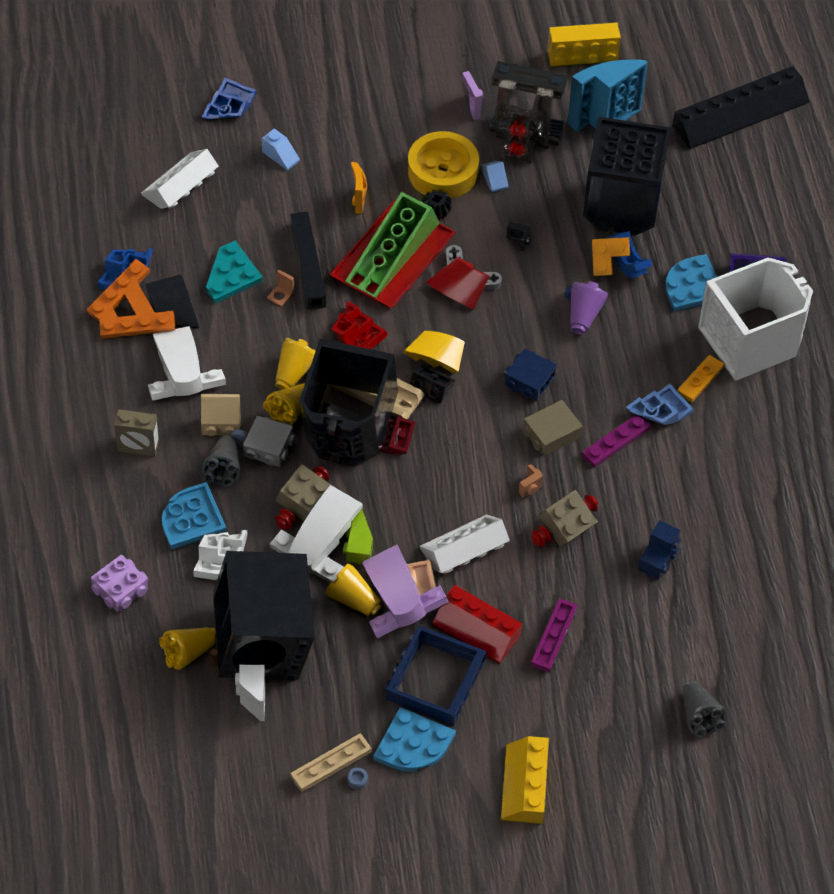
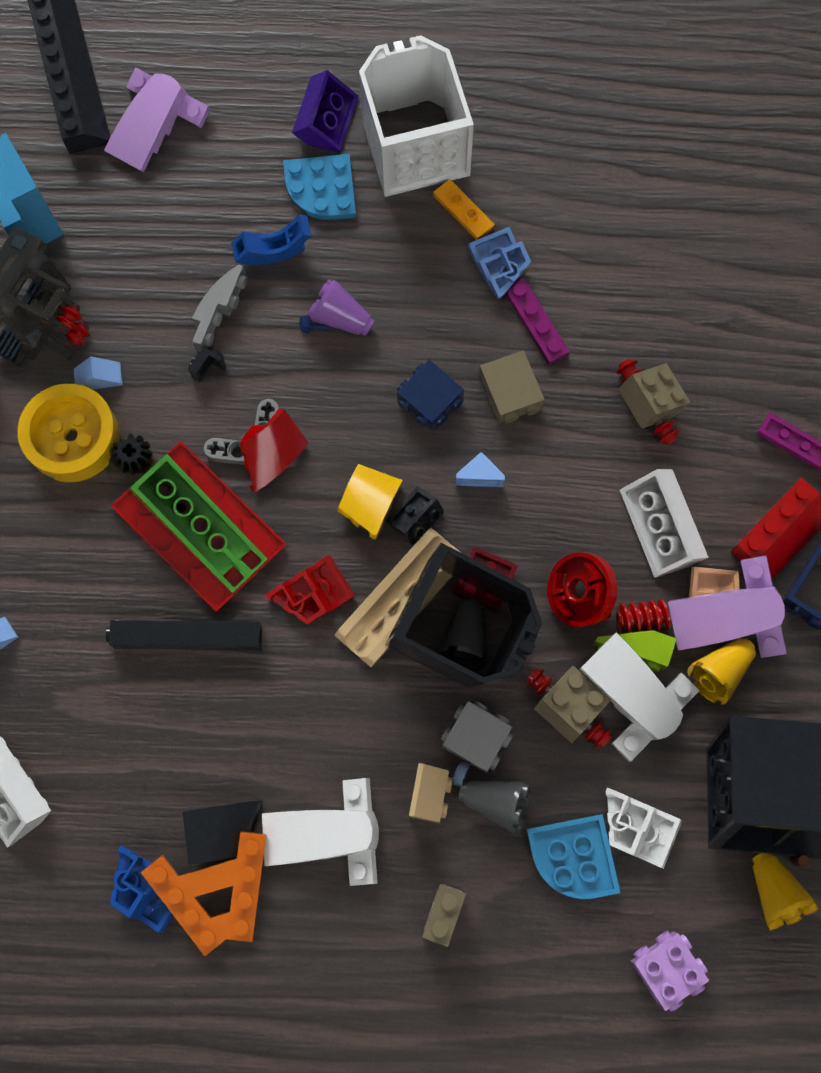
camera: 75 degrees left, 20 degrees up
teal plate [206,241,263,304] -> none
yellow cone [263,384,305,426] -> none
nougat bracket [267,270,294,307] -> none
yellow cone [275,338,316,390] -> none
light orange plate [351,162,367,214] -> none
nougat bracket [519,464,543,498] -> none
black container [583,117,671,236] -> none
light orange plate [592,237,630,276] -> none
dark blue brick [638,520,682,580] -> none
none -> lavender slope [104,67,211,172]
none -> light grey slope [192,265,247,352]
none -> light blue slope [456,452,505,487]
none -> red piece [547,552,618,627]
none -> red piece [616,599,671,634]

